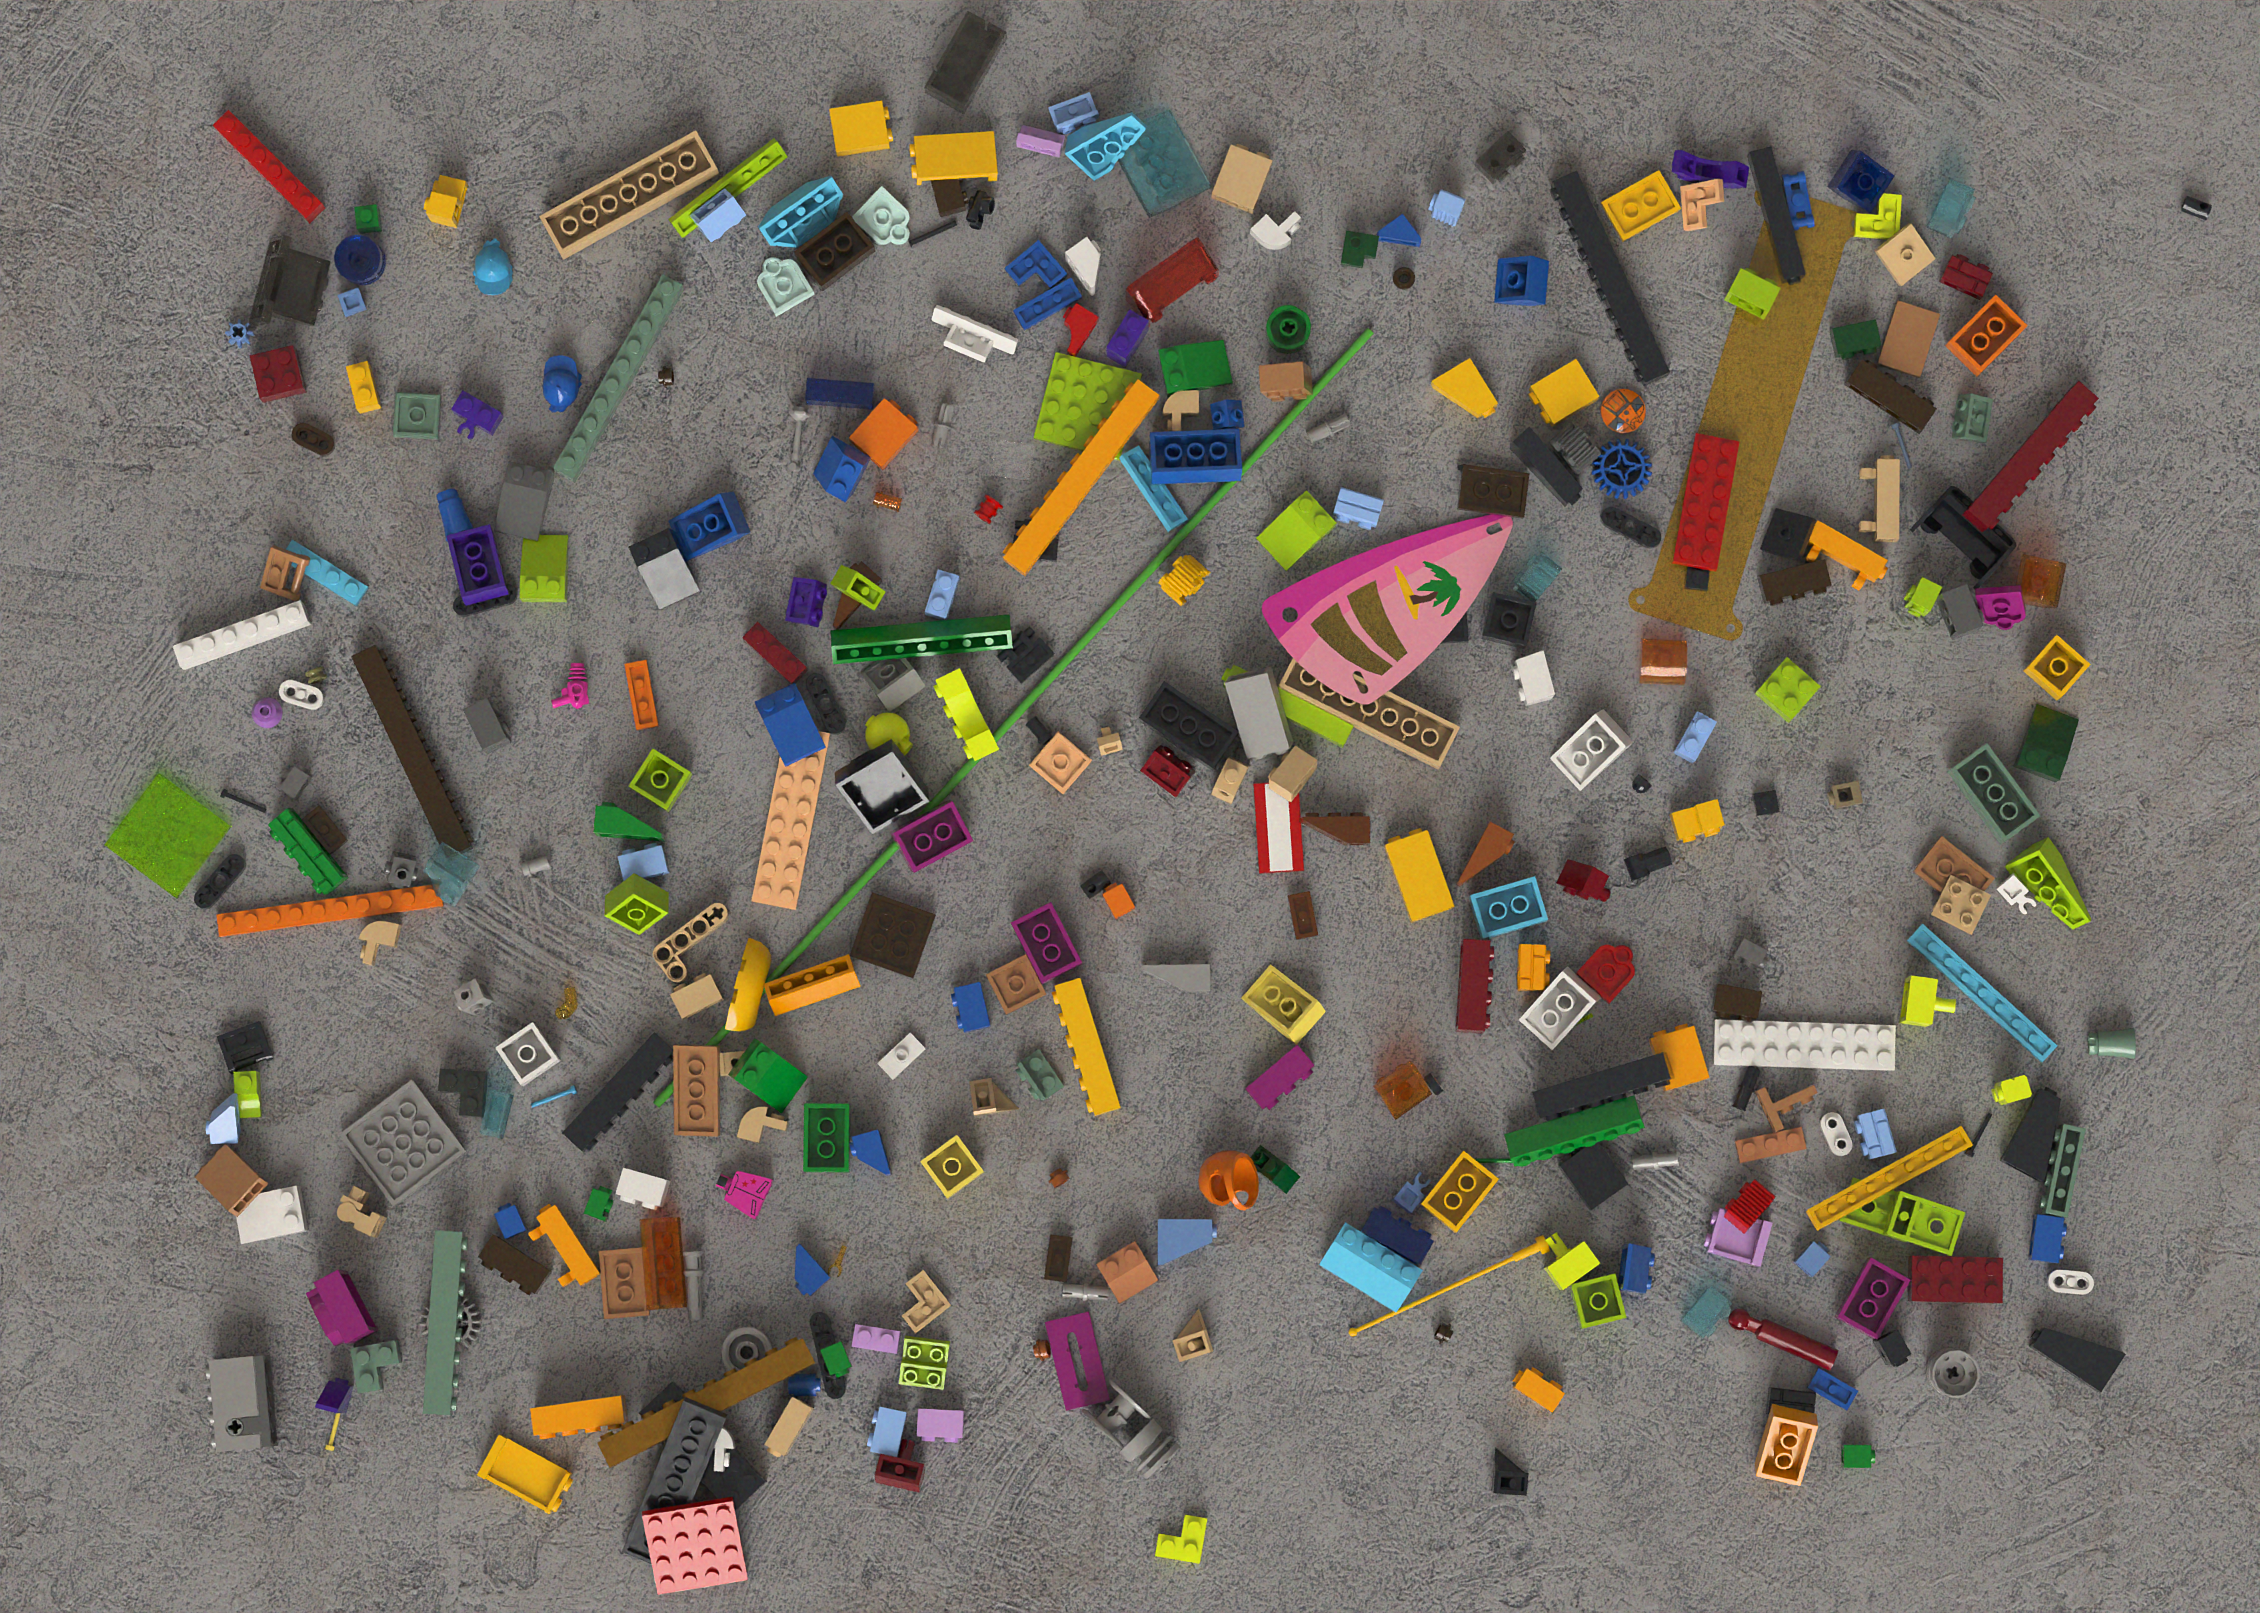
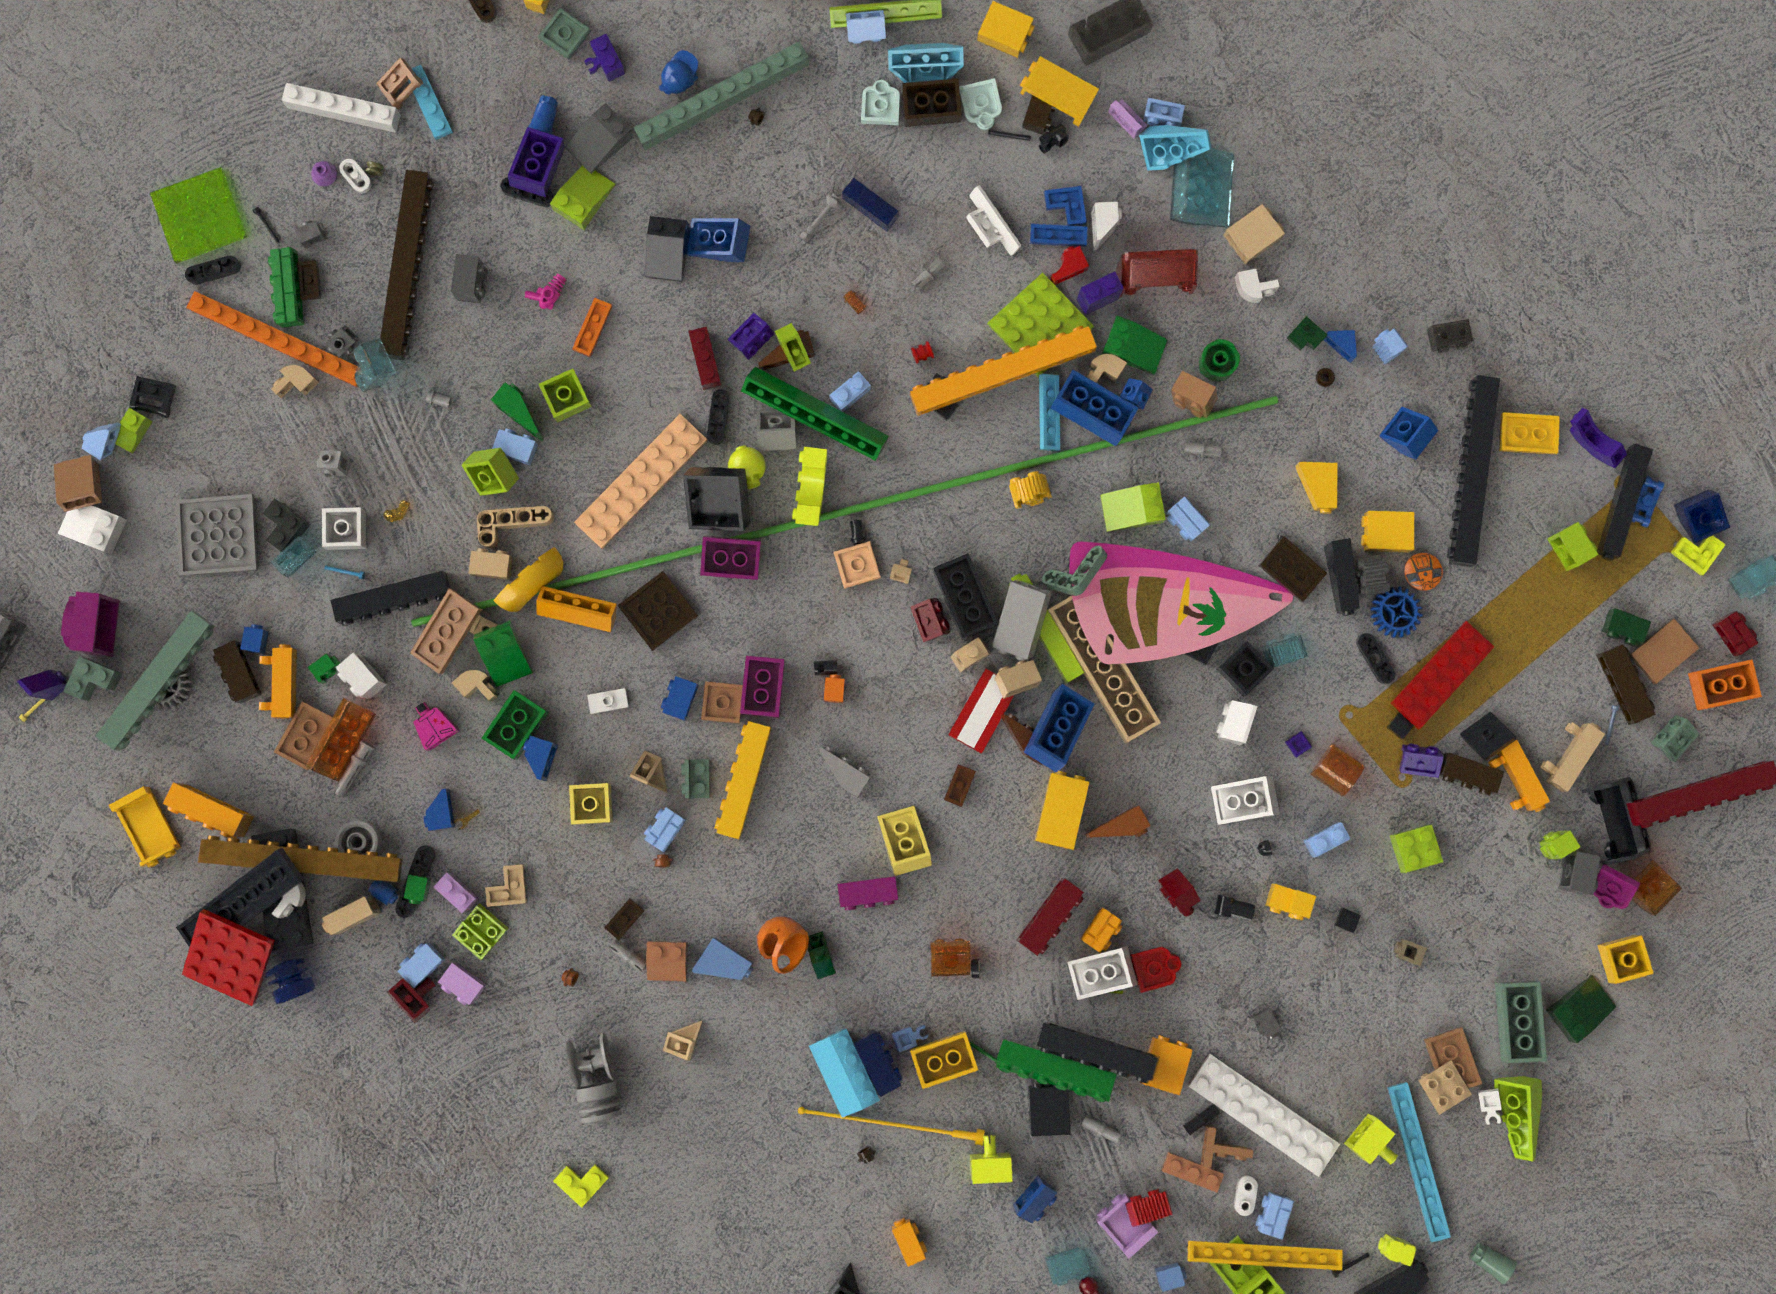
camera: 30 degrees right, 0 degrees up
tan hips [337,1186,387,1238] -> none
blue slope [754,683,826,767] -> none
blue slope [813,436,871,502] -> none
orange brick [849,398,919,470] -> none
black plate [996,626,1055,684] -> none
magenta piece [1045,1311,1110,1411] -> none
medium azure brick [1468,876,1548,940] -> none
lime brick [1569,1274,1627,1329] -> none
light nougat plate [1680,179,1724,231] -> none
dark brown brick [1711,984,1762,1023] -> none
tan plate [1874,223,1936,286] -> none
none -> clear blue wheel [264,958,316,1005]
none -> light blue brick [644,807,686,852]
none -> blue brick [1024,684,1095,772]
none -> sand green beam [1042,546,1107,596]
none -> dark purple tile [1285,731,1312,758]
none -> dark purple bracket [1399,743,1443,778]

